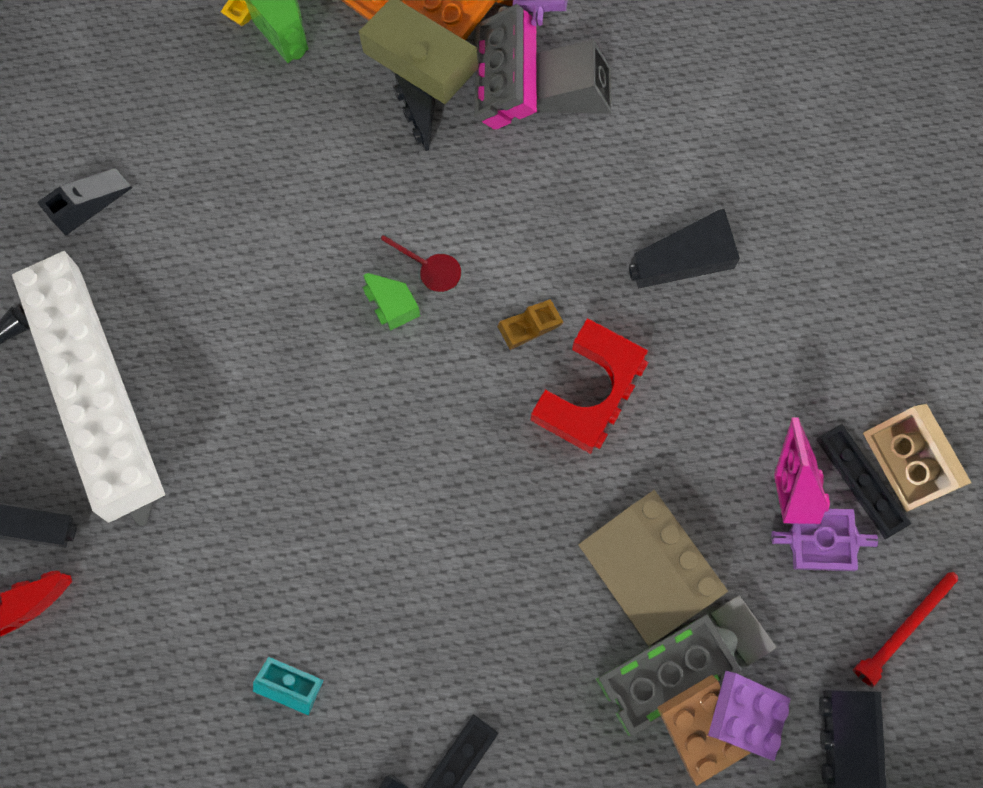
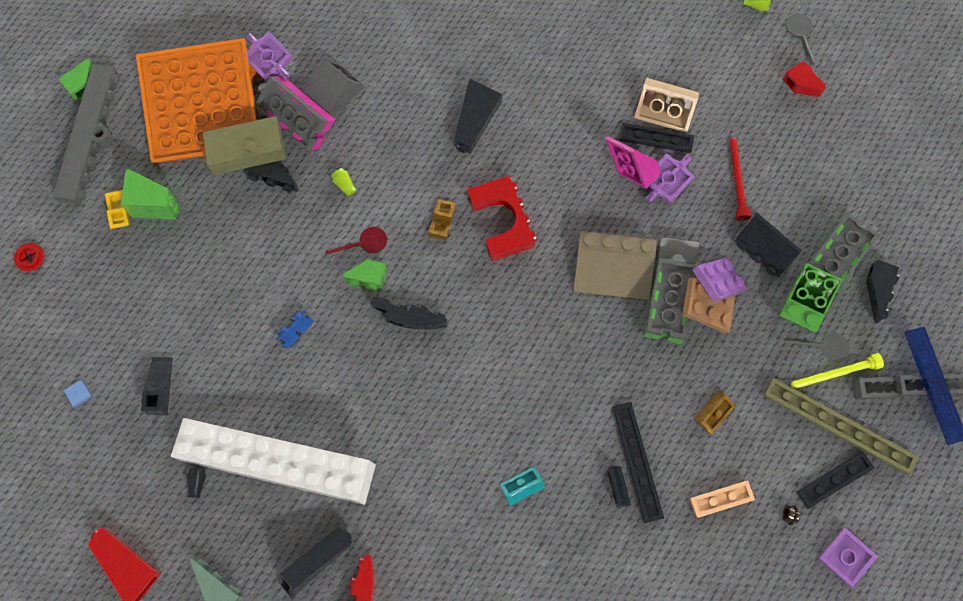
camera: 50 degrees left, 0 degrees up
none -> medium blue tile [64,380,92,407]
none -> blue hinge [276,311,313,348]
none -> lime cone [331,168,356,197]
none -> black slope [371,297,448,330]

